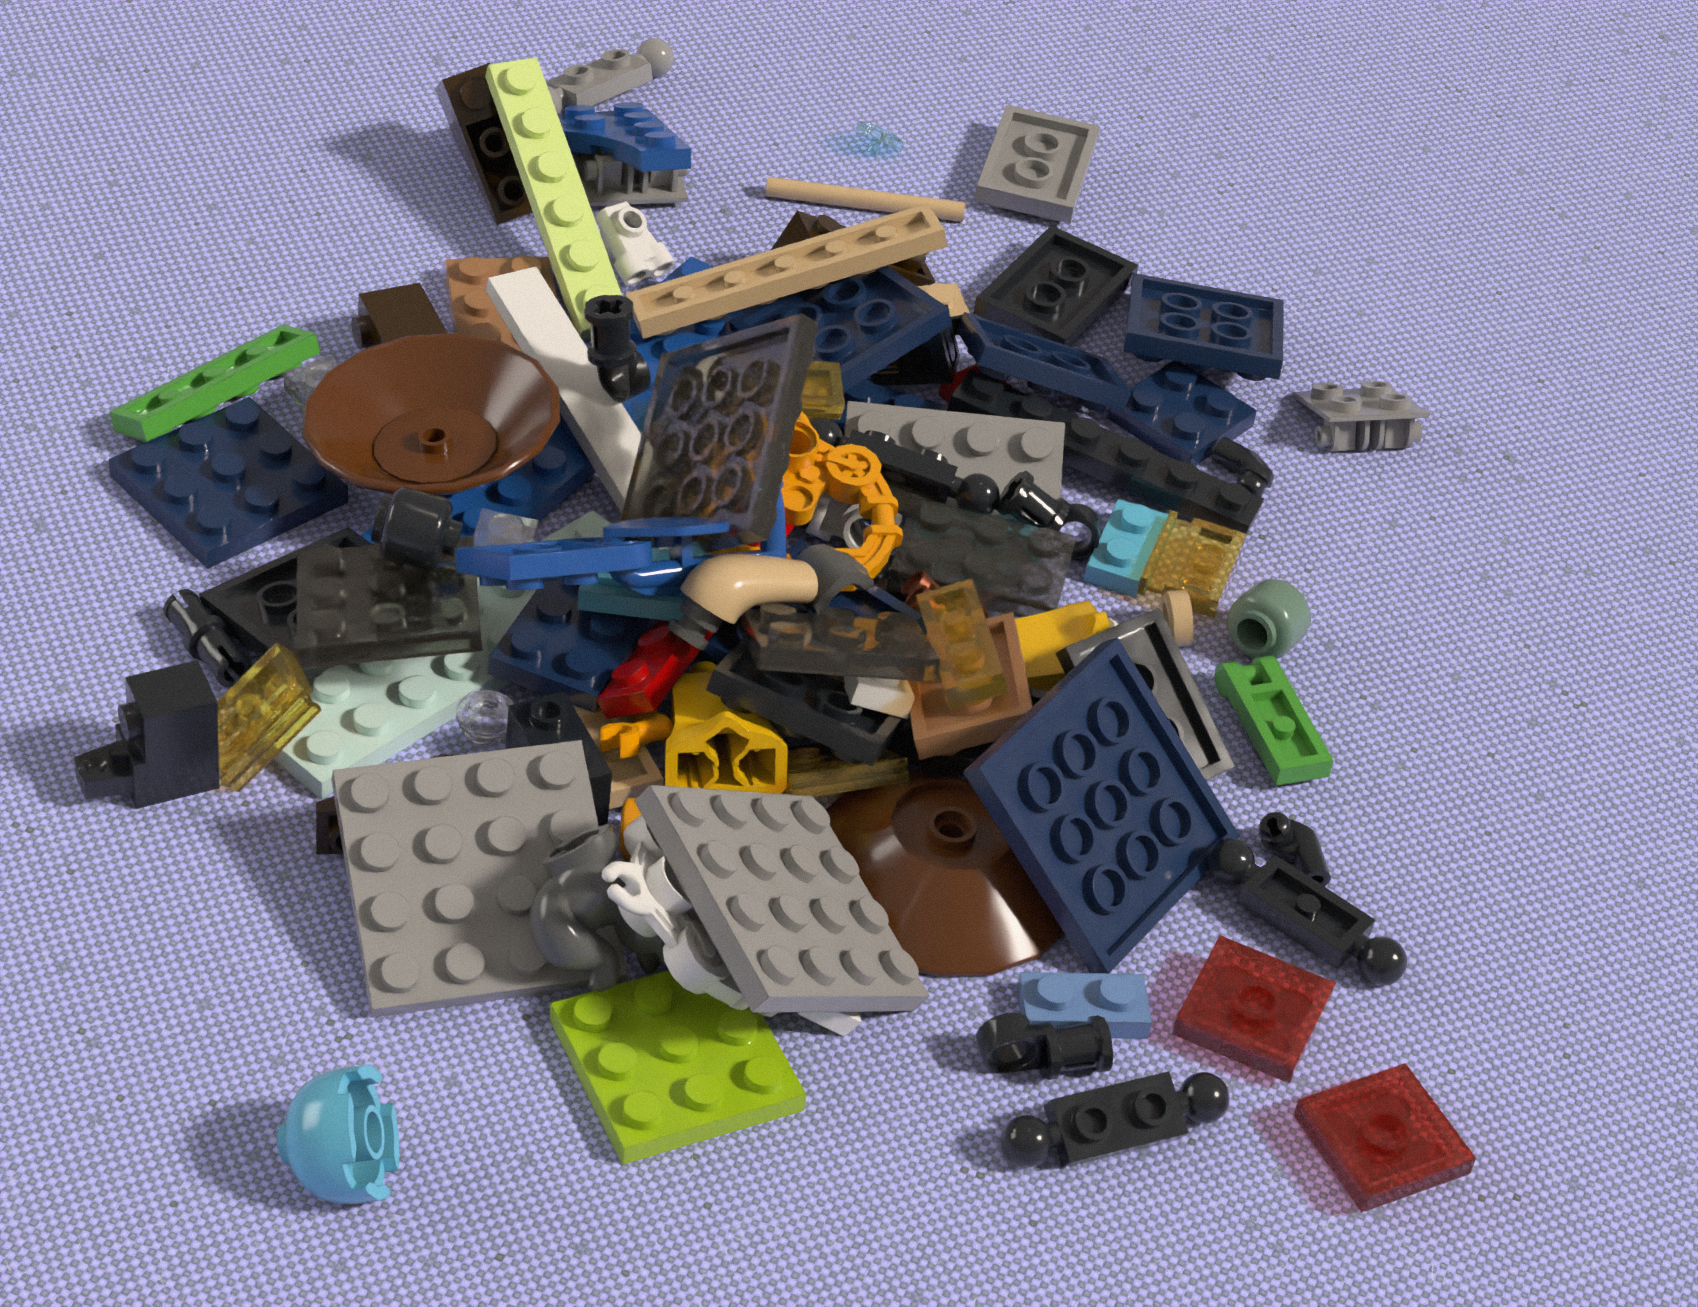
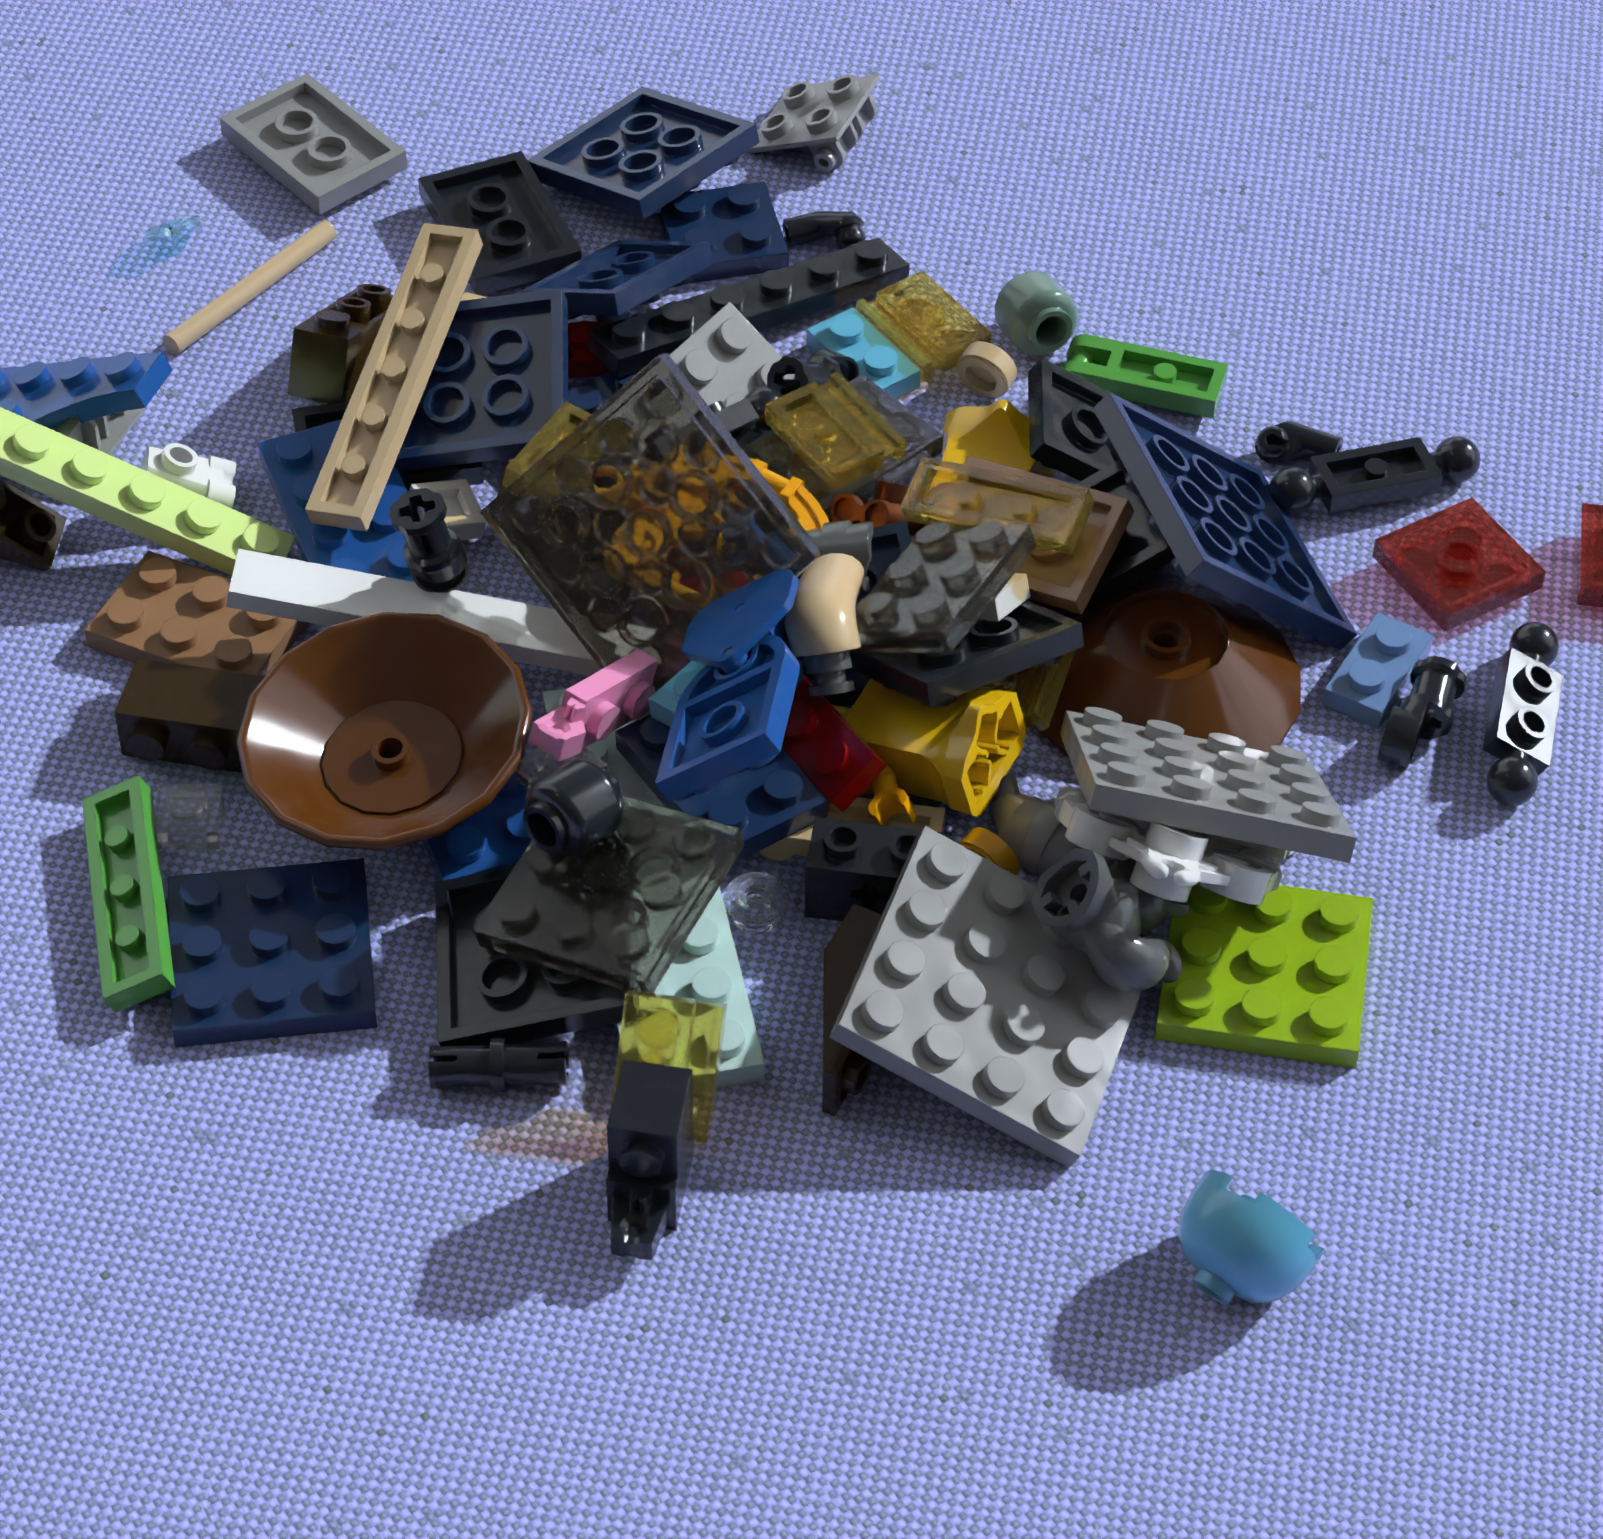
camera: 50 degrees left, 5 degrees up
none -> bright pink hinge [528,650,659,761]
none -> clear yellow plate [765,372,906,491]

